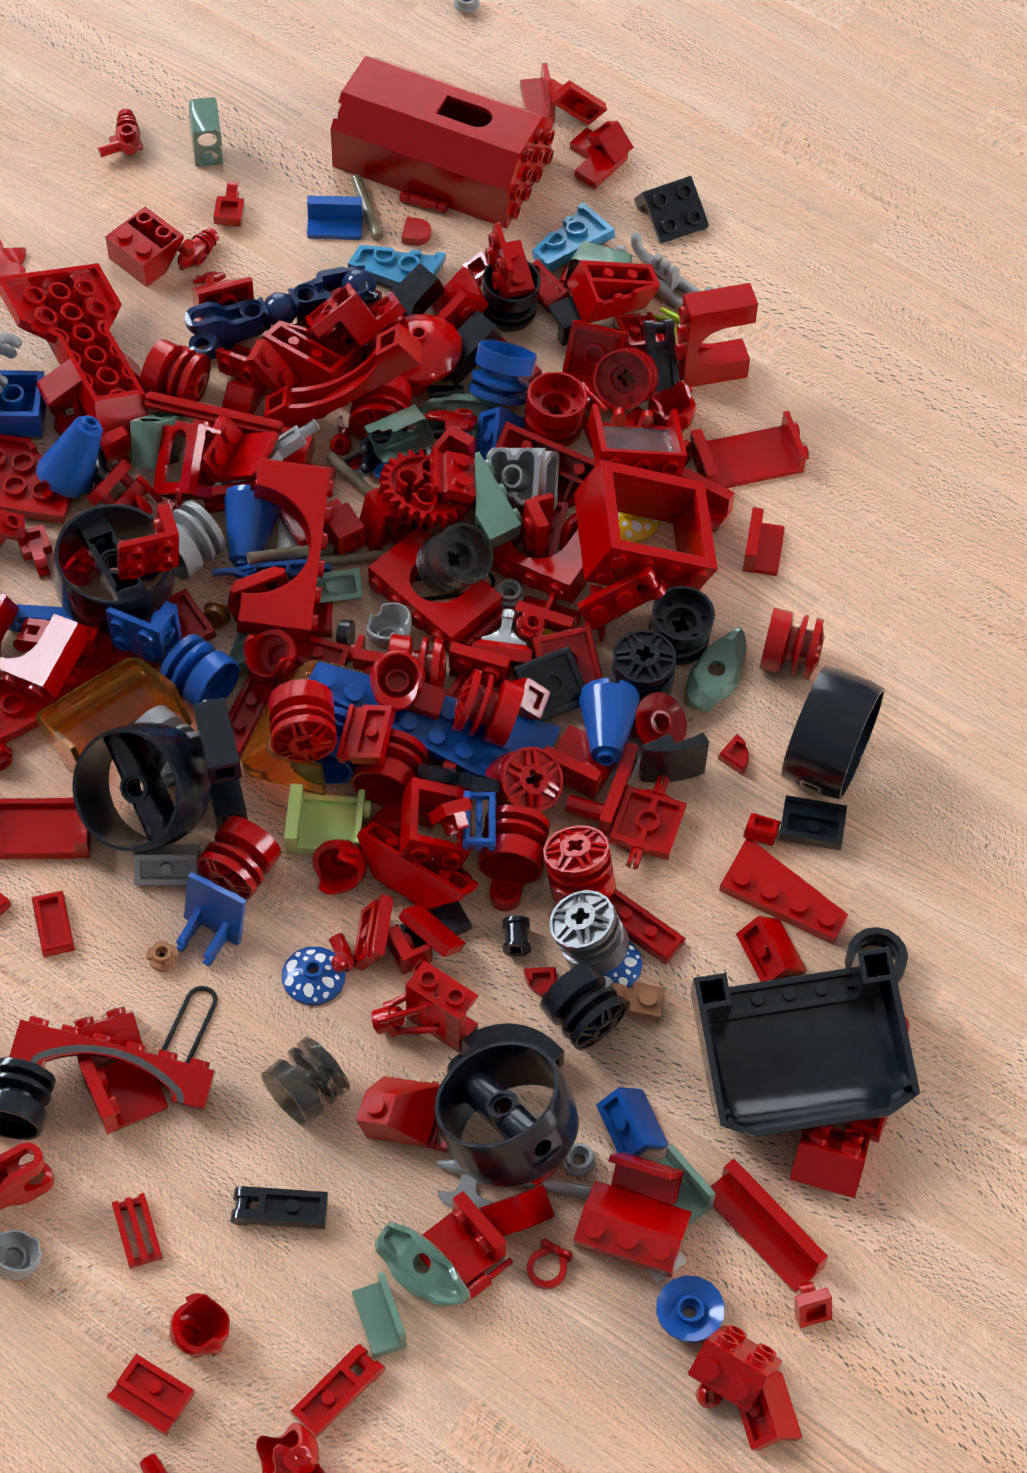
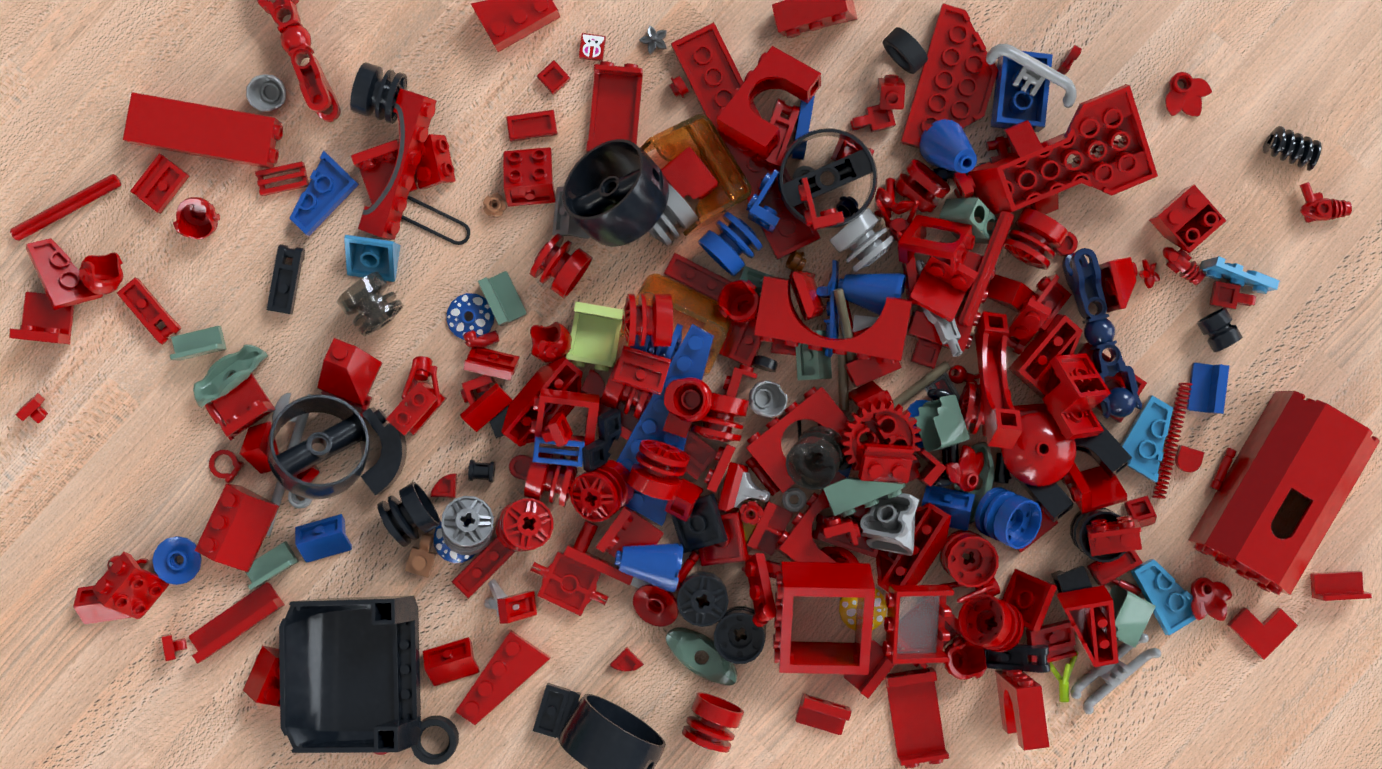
camera: 95 degrees right, 30 degrees up
blue plate [176,872,246,966] -> none
sand green piece [189,97,223,166] -> none
black arch [193,698,248,830] -> none
dark tan bar [351,174,383,240] -> none
red panel [547,78,607,126] -> none
red panel [587,121,634,162] -> none
red panel [608,1152,684,1205] -> none
black bracket [634,176,709,244] -> none
black slope [639,732,709,783] -> none
red tile [743,813,781,846] -> none
none -> red brick [123,92,283,169]
none -> blue wing [289,150,359,236]
none -> dark azure slope [344,235,401,282]
none -> sand green panel [478,271,527,326]
none -> red piece [484,579,537,624]
none -> red bracket [503,147,556,207]
none -> red piece [661,146,719,200]
none -> red piece [1151,383,1193,499]
none -> red plate [1190,577,1232,621]
none -> black wheel [1197,307,1243,352]
none -> dark azure wing [1200,256,1280,294]
none -> black piece [1263,126,1322,171]

